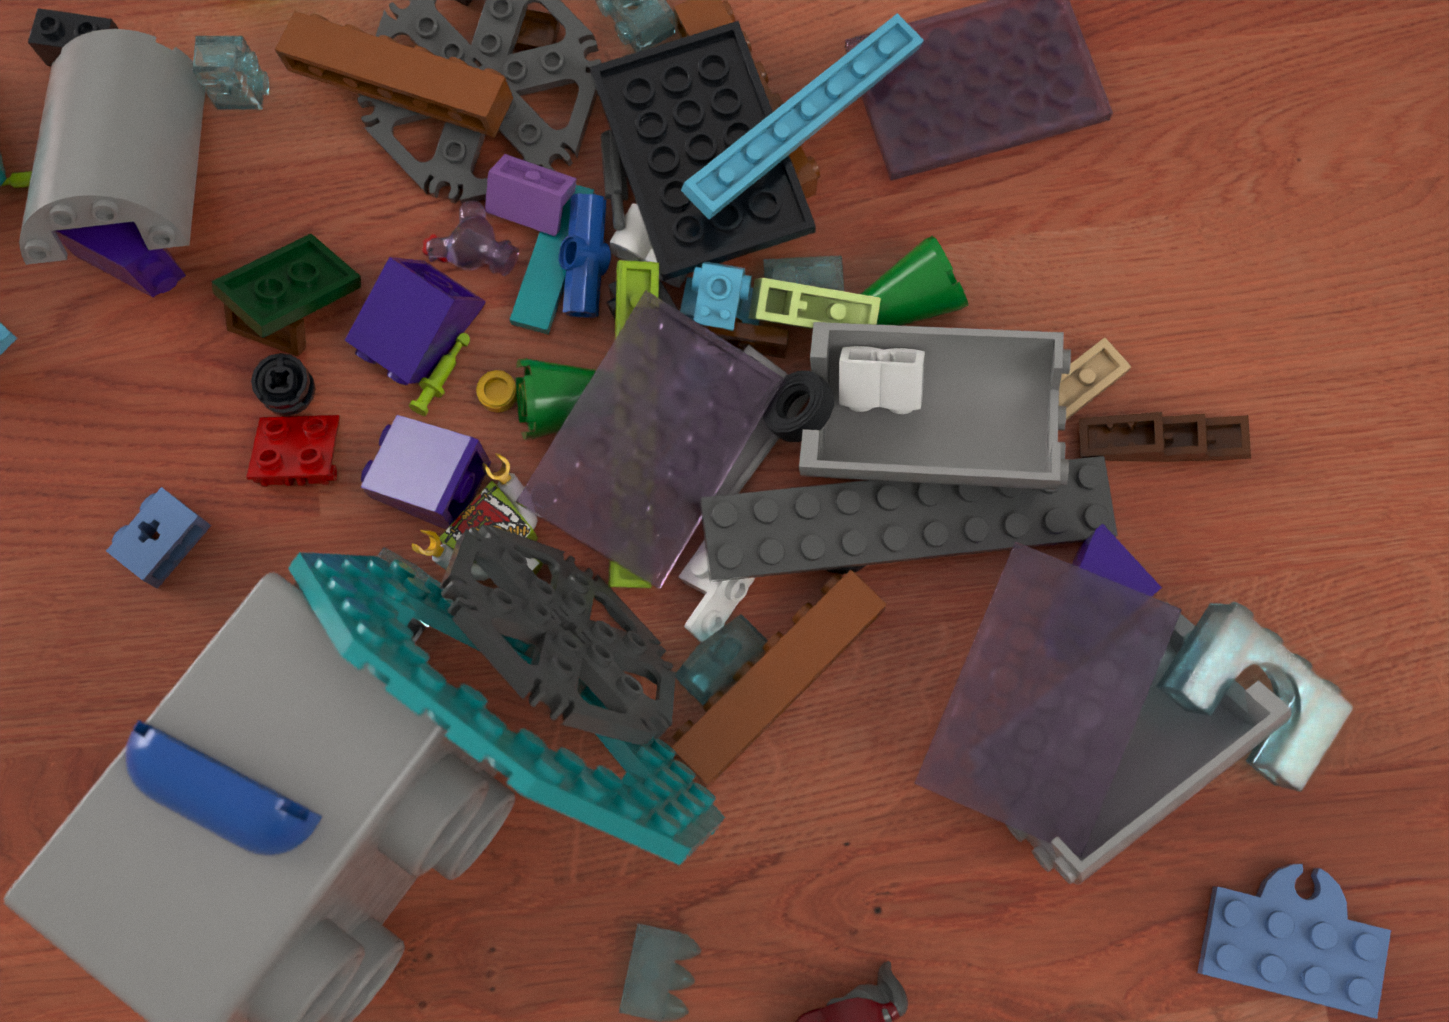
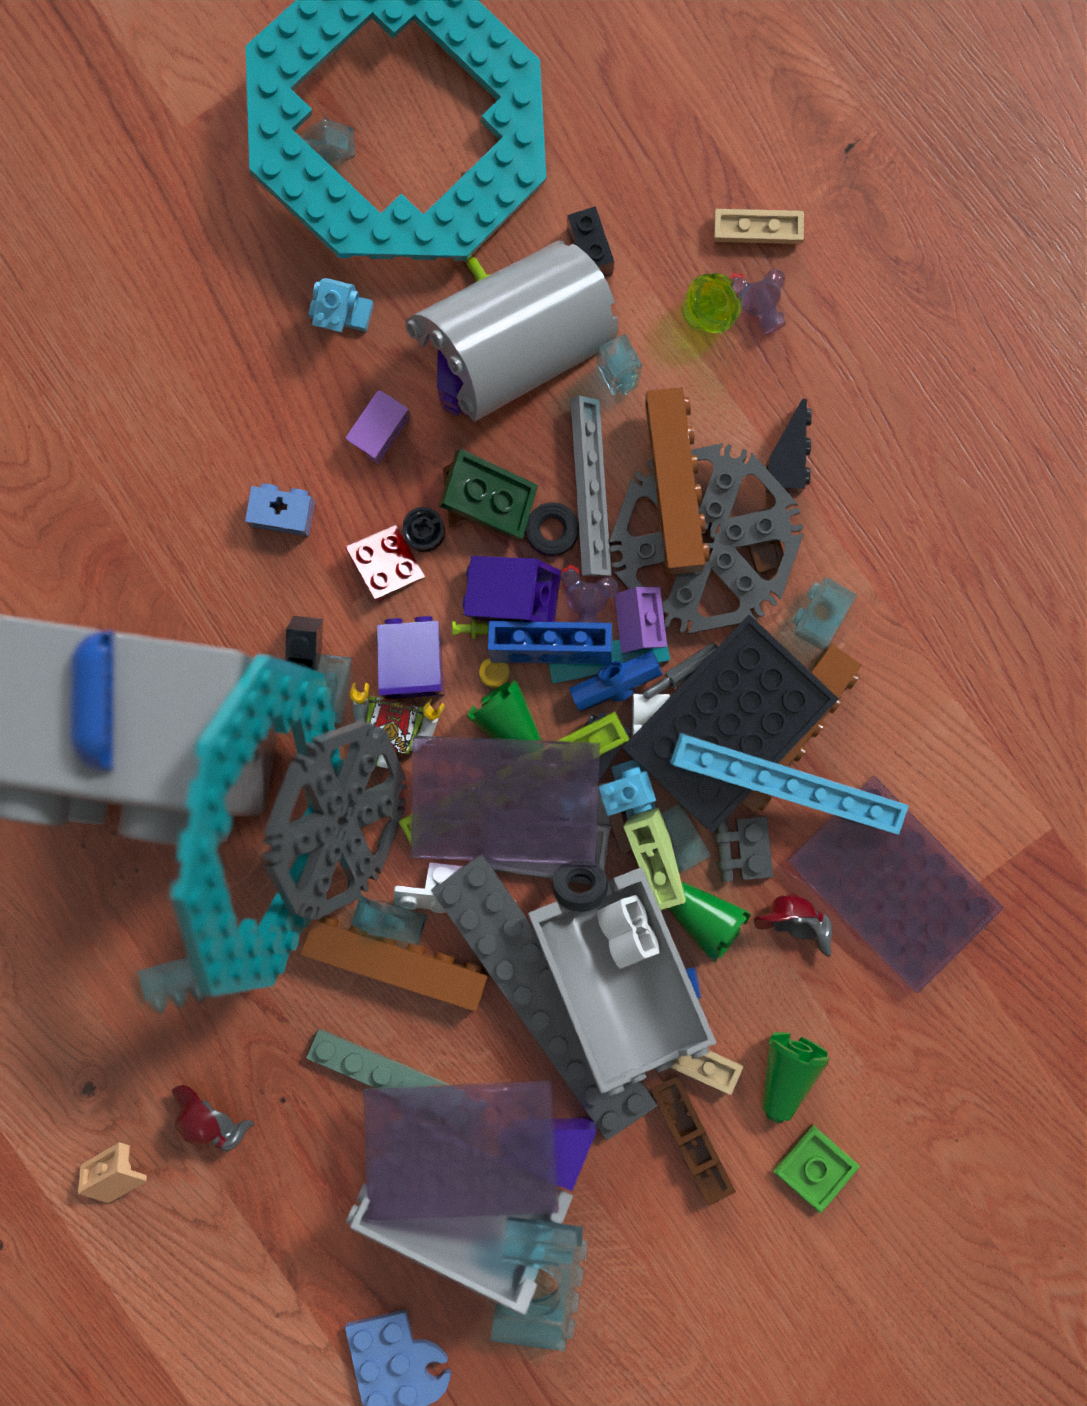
camera: 60 degrees right, 10 degrees up
none -> sand green plate [306,1028,488,1131]
none -> medium lavender panel [346,390,411,465]
none -> blue brick [488,621,613,665]
none -> black tyre [525,502,579,556]
none -> light grey plate [570,395,612,578]
none -> dark grey plate [714,816,773,882]
none -> hair [754,893,832,957]
none -> green cone [762,1032,830,1123]
none -> bright green tile [772,1124,860,1214]

